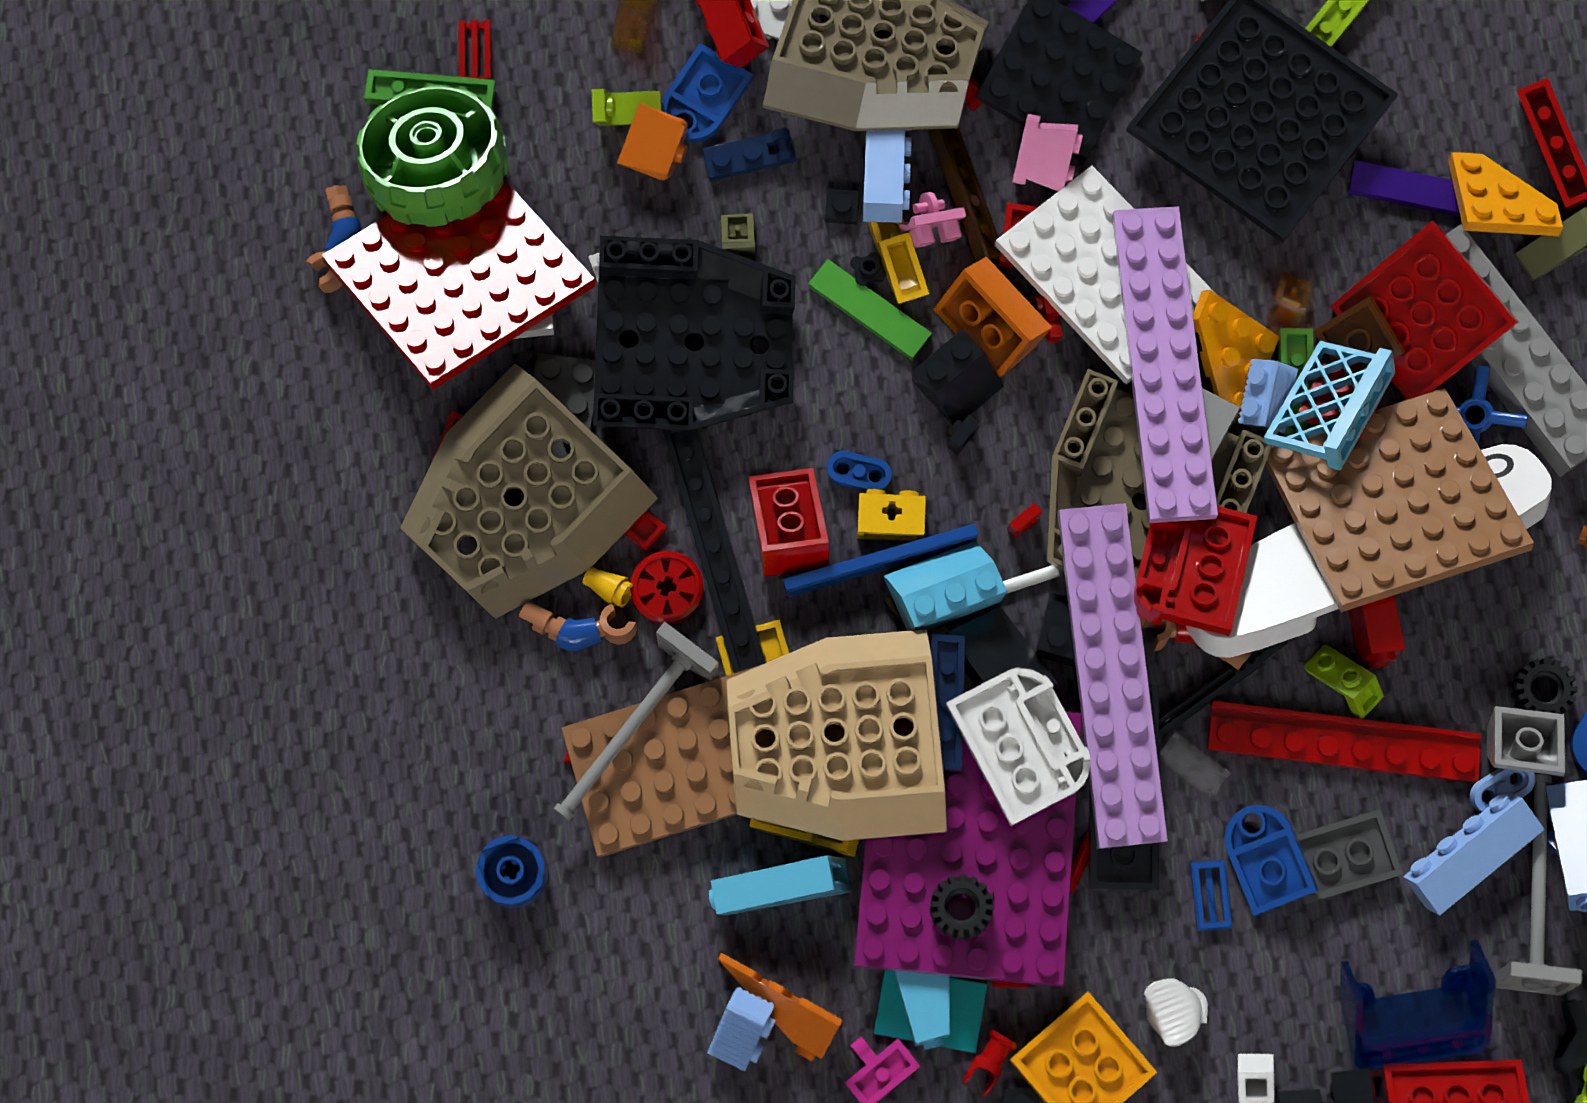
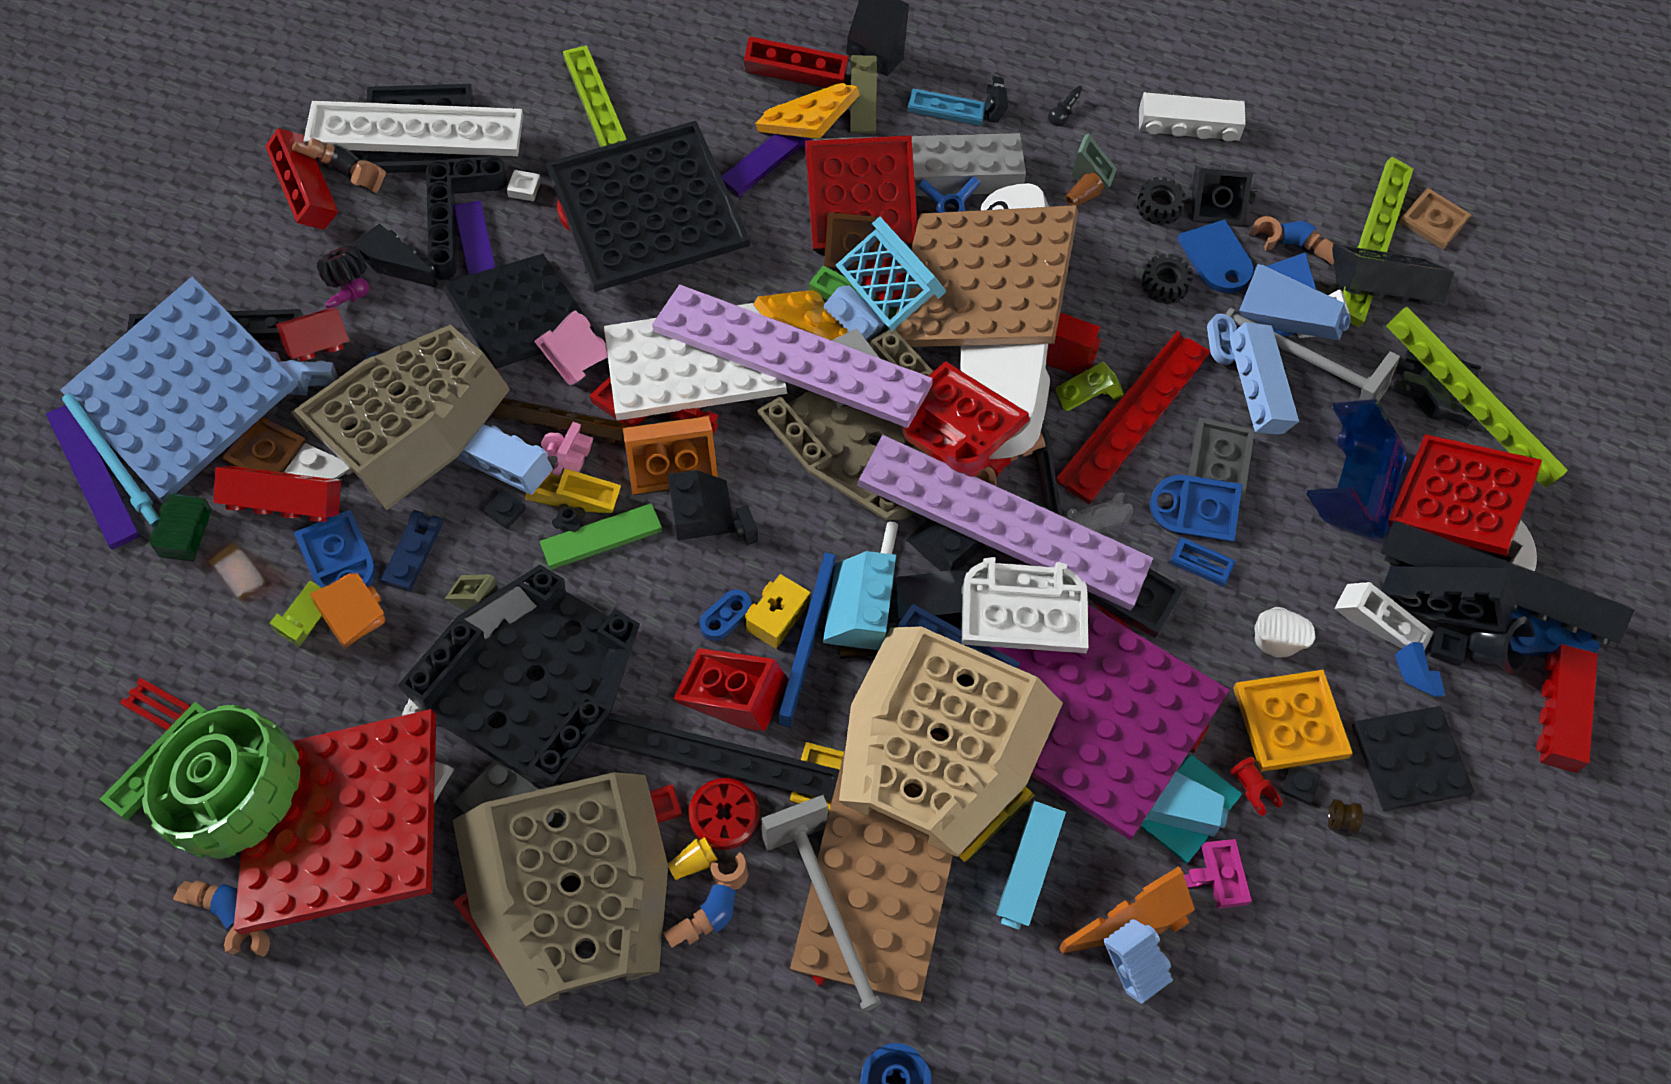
camera: 65 degrees left, 15 degrees down
black tyre [930,874,994,941] -> none
red tile [1007,502,1042,538] -> none
clear orange slope [1266,272,1313,328] -> none
light grey slope [1487,706,1565,776] -> none

